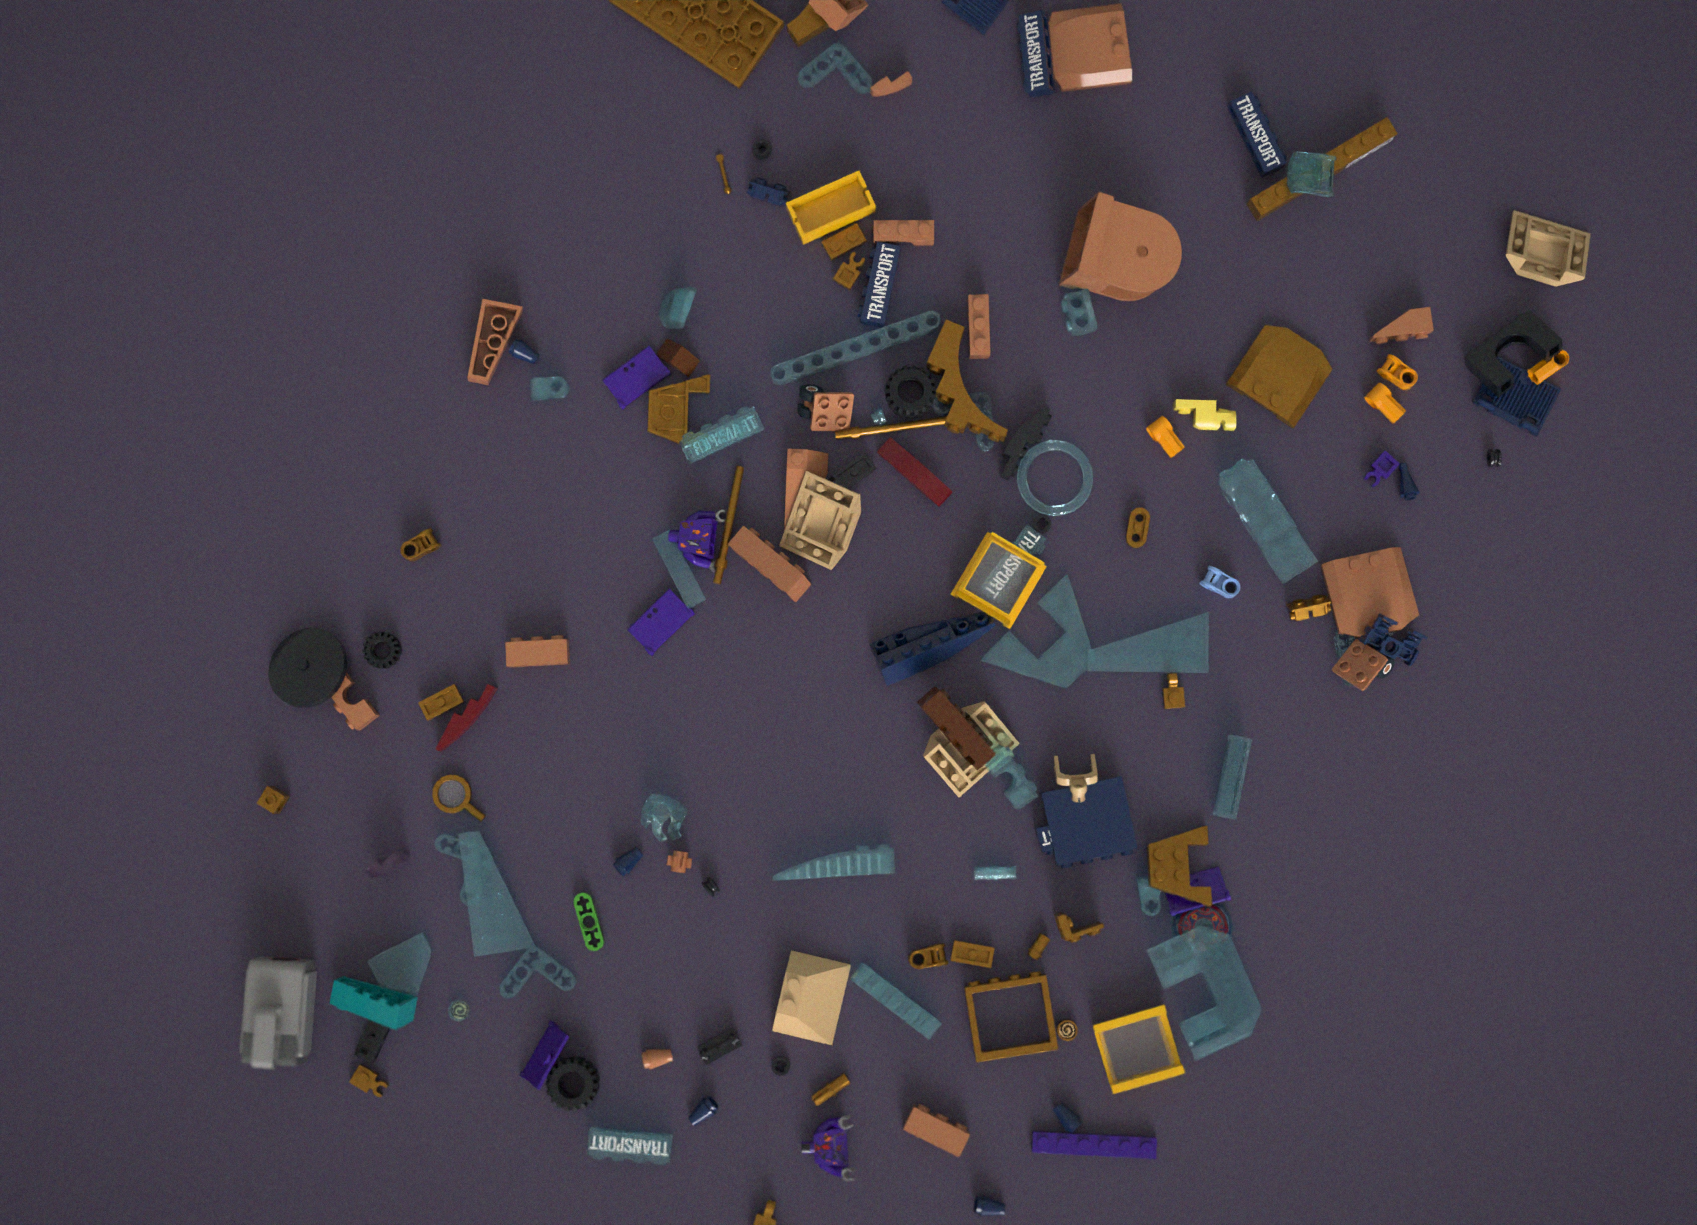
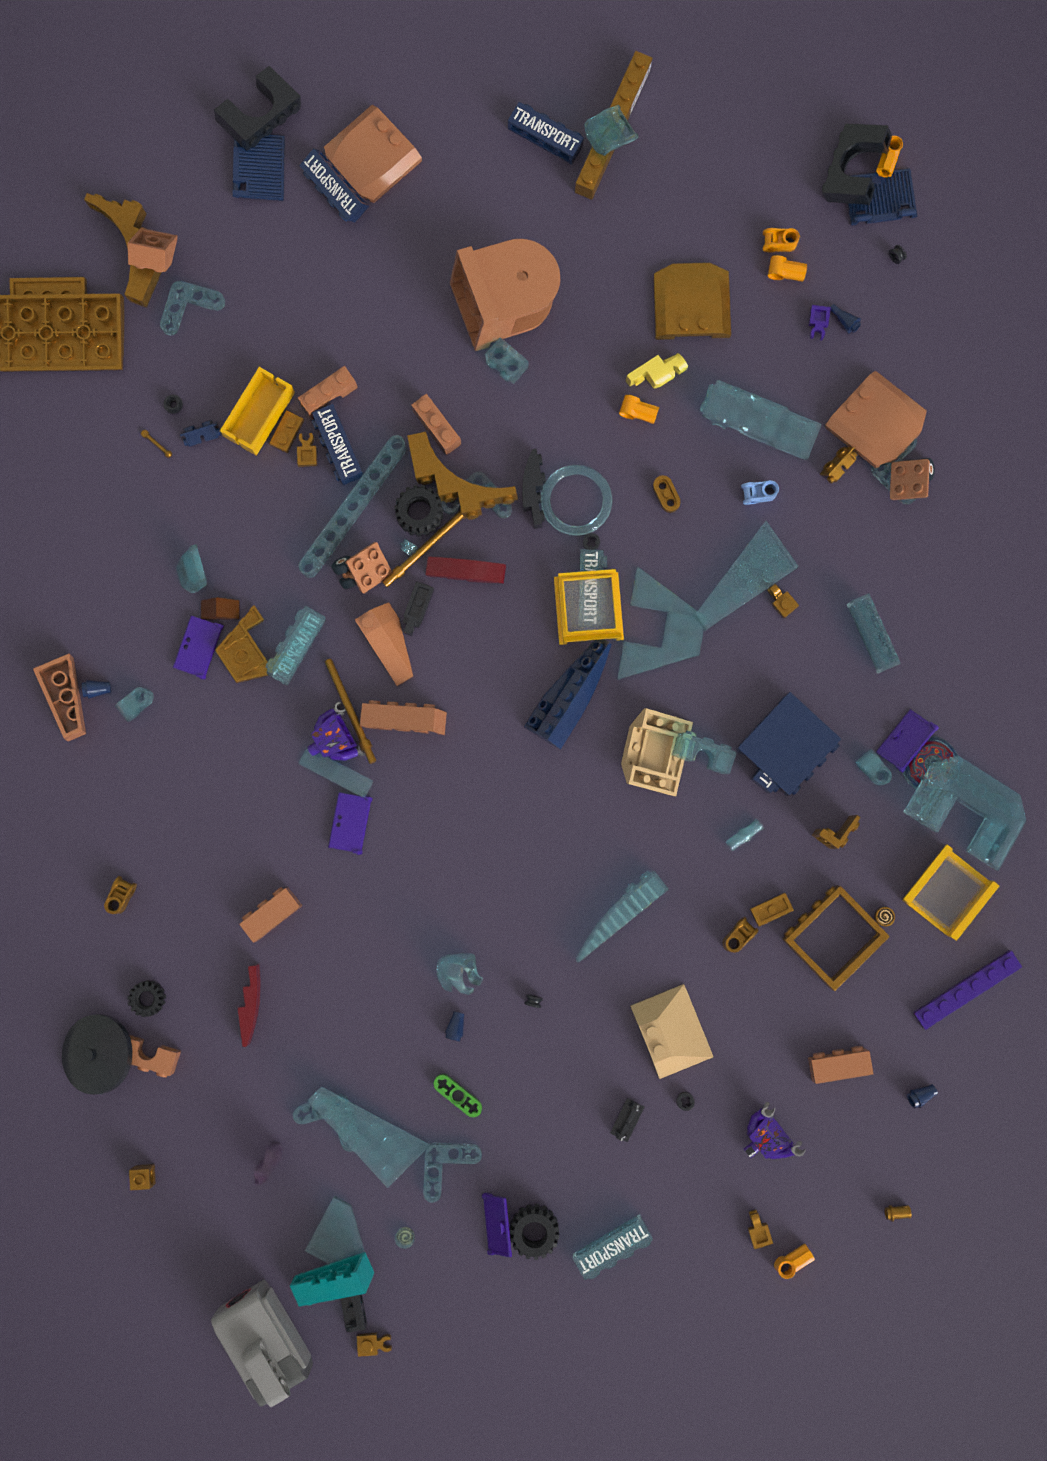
camera: 35 degrees left, 0 degrees up
pearl gold plate [418,684,464,721] -> none
piece [432,775,486,822] -> none
nougat cone [641,1049,673,1070] -> none
nougat gear [666,850,692,873] -> none
dark blue cone [688,1096,719,1126] -> none
tan slope [779,471,861,570] -> none
pearl gold axle [811,1073,851,1106] -> none
clear light blue beam [850,962,942,1040] -> none
nougat slope [870,71,912,96] -> none
reddish brown wedge [917,686,996,771] -> none
pearl gold pin [1027,933,1051,961] -> none
dark blue cone [1053,1102,1083,1133] -> none
tan piece [1054,754,1098,802] -> none
pearl gold wing [1147,826,1212,907] -> none
dark blue piece [1359,613,1428,666] -> none
nougat slope [1369,307,1434,344] -> none
tan slope [1506,210,1591,286] -> none

